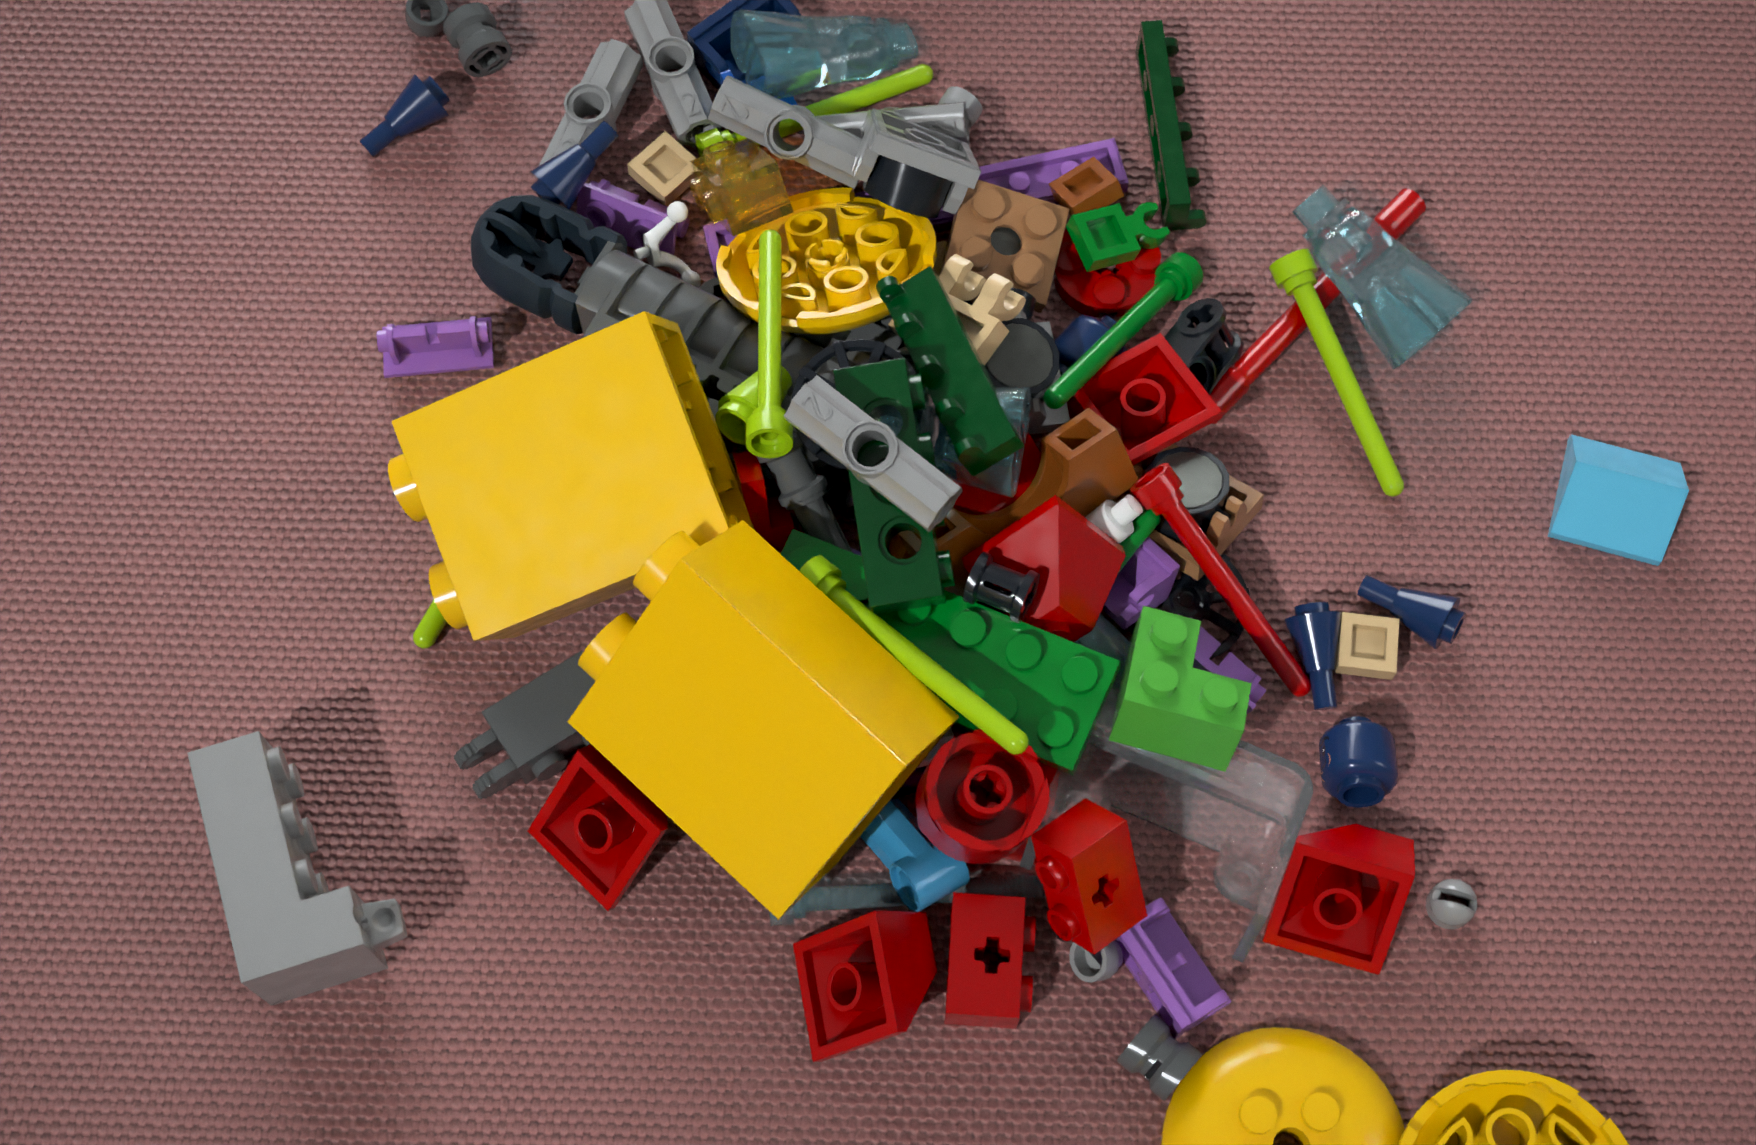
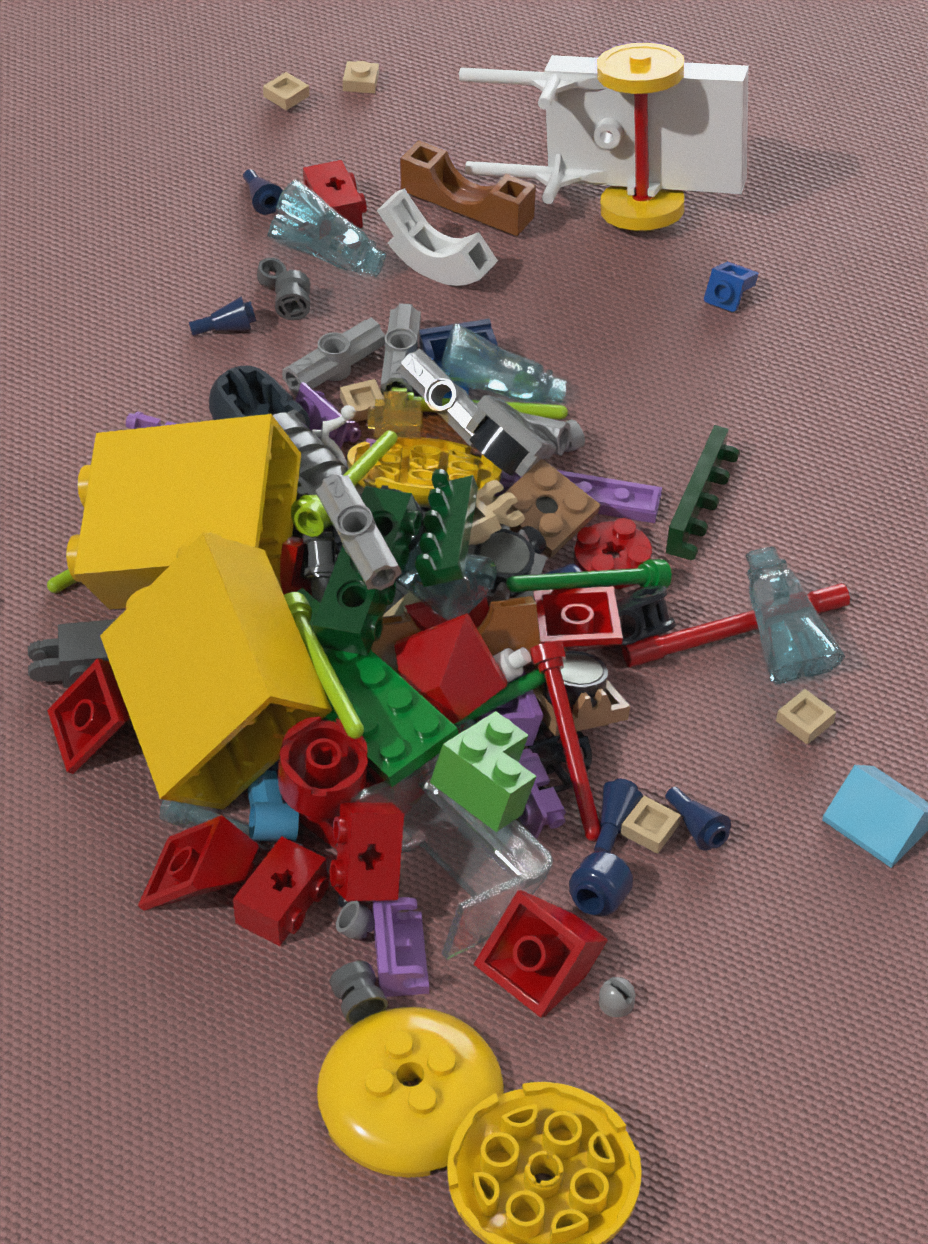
camera: 25 degrees right, 20 degrees down
dark blue cone [530,120,619,210] -> none
black bush [963,551,1040,624] -> none
dark orange plate [1049,156,1124,216] -> none
green plate [1066,202,1170,272] -> none
lime piece [1269,249,1404,497] -> none
none -> tan plate [776,689,836,745]

